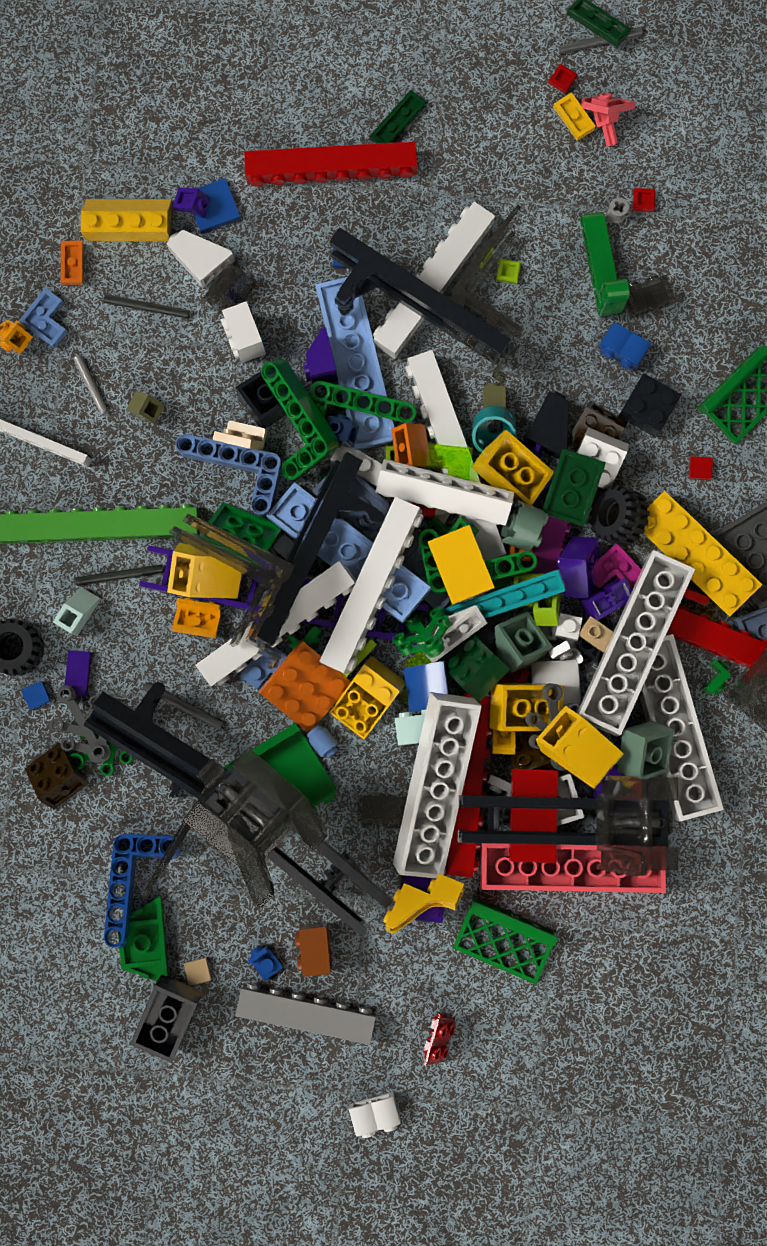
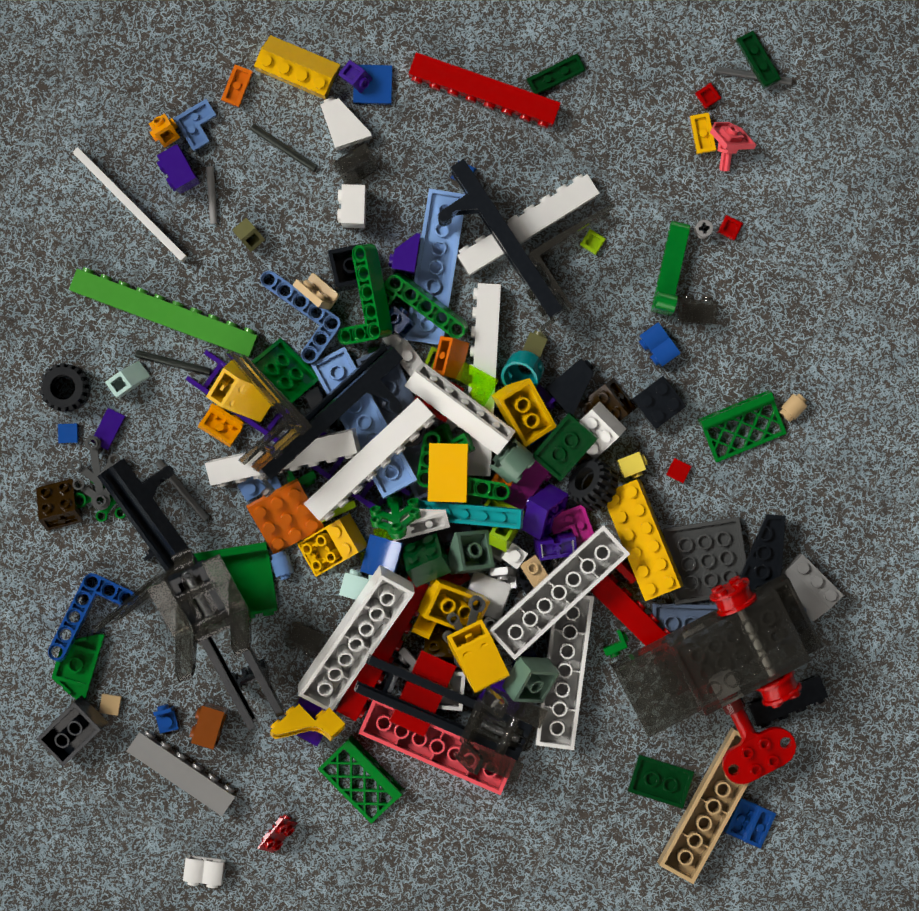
camera: 15 degrees right, 5 degrees up
none -> dark purple brick [157,144,200,194]
none -> light yellow brick [616,452,648,479]

